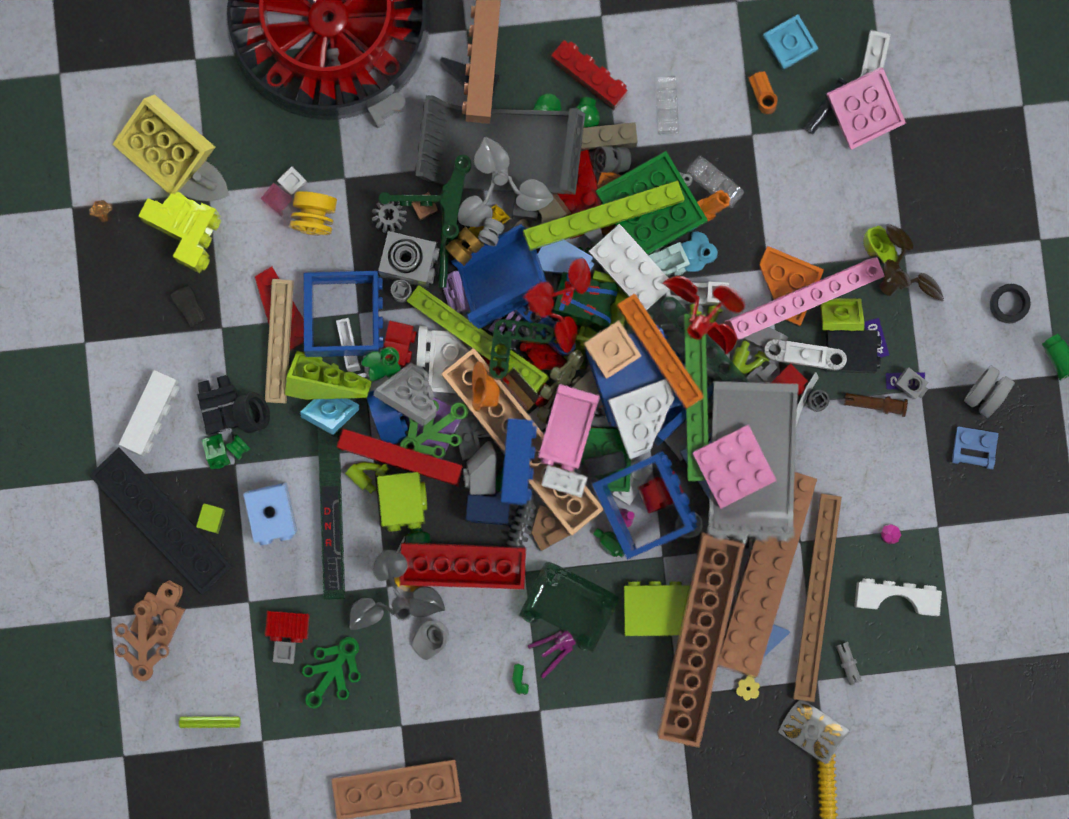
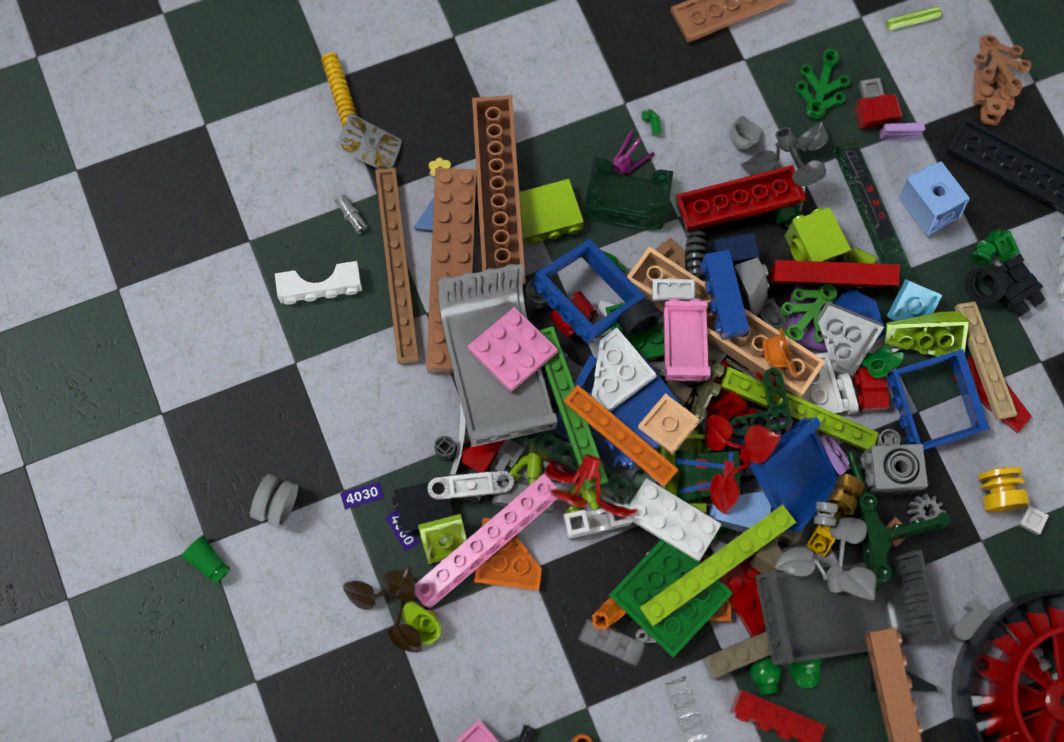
camera: 160 degrees right, 10 degrees down
lime panel [196,504,225,534] -> none
clear pink panel [261,183,292,217] -> none
white piece [336,318,361,372] -> none
dark grey wheel [593,146,631,173] -> none
dark pink rock [619,509,635,528] -> none
light aqua cylinder [648,242,690,277] -> none
medium azure plate [681,232,718,272] -> none
reddish brown pin [844,392,908,417] -> none
dark pink rock [881,524,901,544] -> none
light grey brick [894,368,929,400] -> none
medium blue plate [952,427,999,470] -> none
black tyre [990,283,1031,324] -> none
none -> lavender tile [880,123,925,139]

